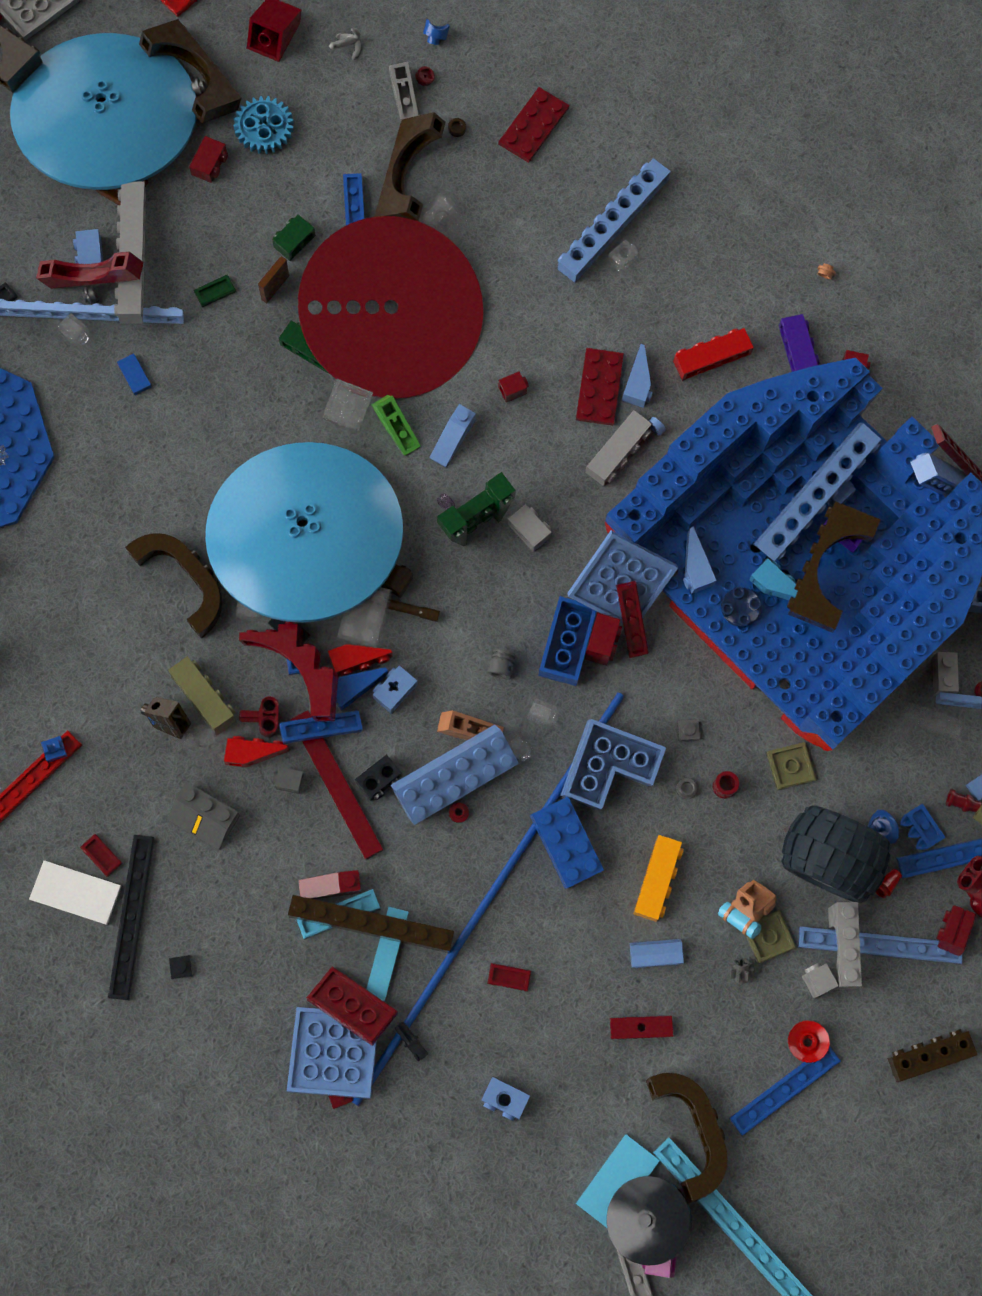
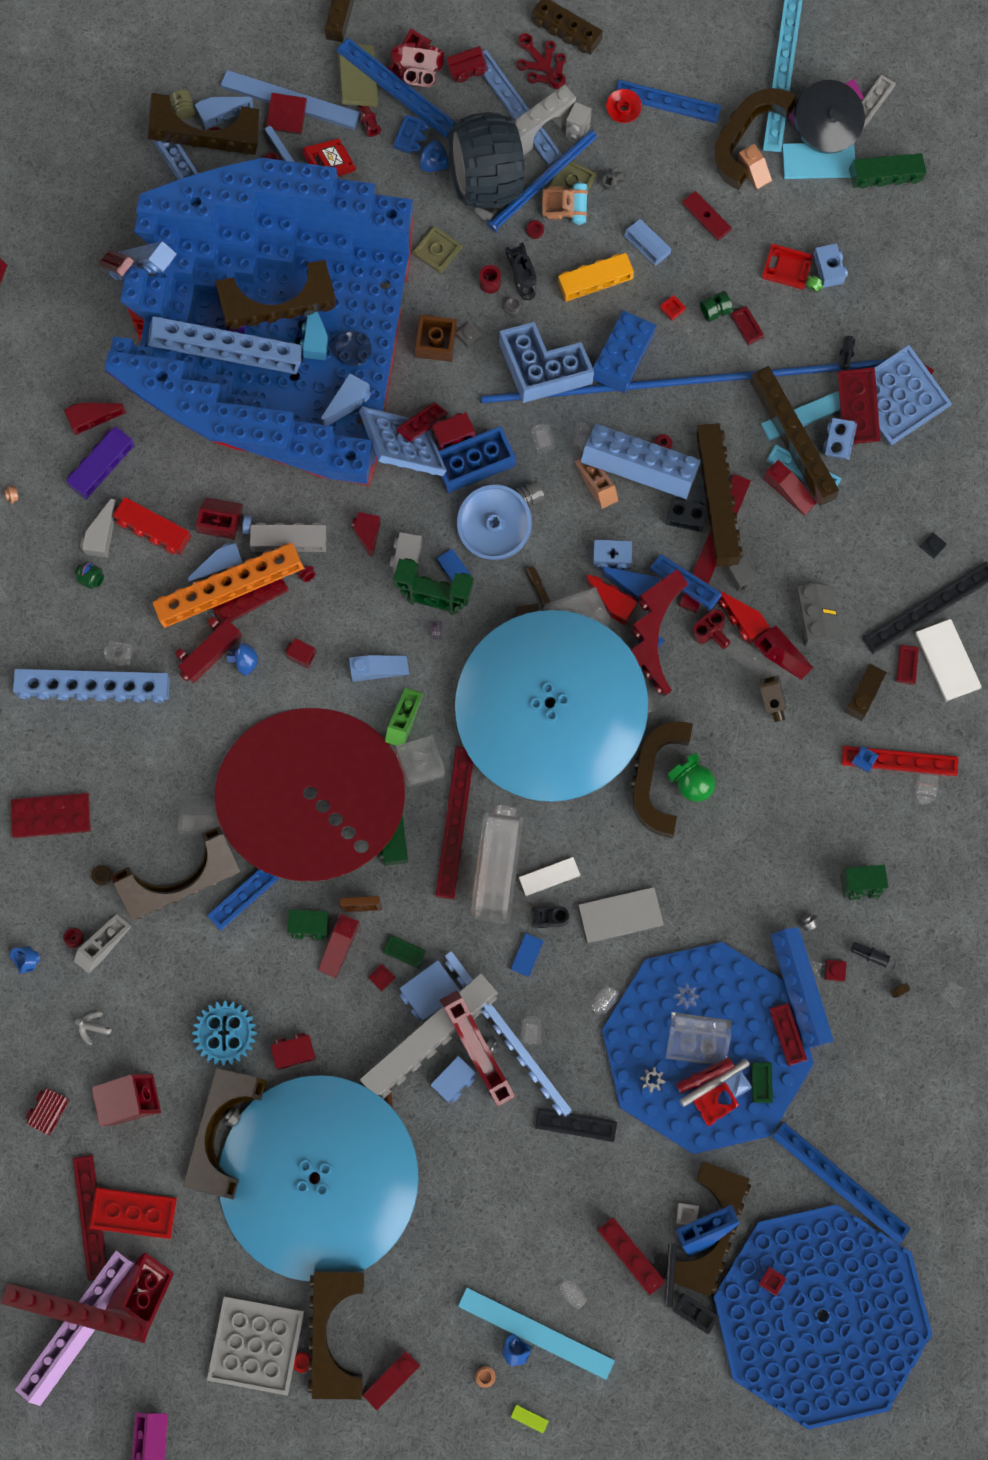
camera: 125 degrees left, 0 degrees up
olive brick [168,656,236,736] -> none
none -> dark green head [75,561,104,589]
none -> light grey slope [80,499,117,558]
none -> orange brick [152,542,304,628]
none -> dark red brick [175,616,242,684]
none -> dark red slope [196,497,243,540]
none -> blue piece [227,643,258,676]
none -> dark red plate [298,565,316,583]
none -> container [302,139,356,176]
none -> dark red slope [318,914,360,978]
none -> dark red slope [352,512,381,557]
none -> dark red plate [368,964,396,992]
none -> medium blue brick [399,961,460,1022]
none -> reddish brown brick [415,315,457,362]
none -> dark red tile [435,746,473,900]
none -> blue tile [437,549,472,582]
none -> medium blue dish [457,485,532,560]
none -> clear brick [471,806,524,925]
none -> blue axle [486,130,597,233]
none -> black piece [505,242,537,301]
none -> dark red plant [517,33,566,89]
none -> white tile [519,857,580,896]
none -> dark red tile [526,220,544,239]
none -> black piece [532,906,570,928]
none -> light grey tile [578,887,664,943]
none -> clear brick [590,985,618,1015]
none -> red plate [660,295,686,321]
none -> green tile [667,753,716,802]
none -> dark brown brick [696,423,743,567]
none -> dark green wheel [699,291,733,322]
none -> nougat slope [737,144,772,190]
none -> dark red slope [754,625,813,680]
none -> red container [762,244,813,290]
none -> bright green plate [806,276,823,292]
none -> medium blue brick [823,418,857,461]
none -> dark brown slope [845,664,887,721]
none -> dark green brick [849,153,927,189]

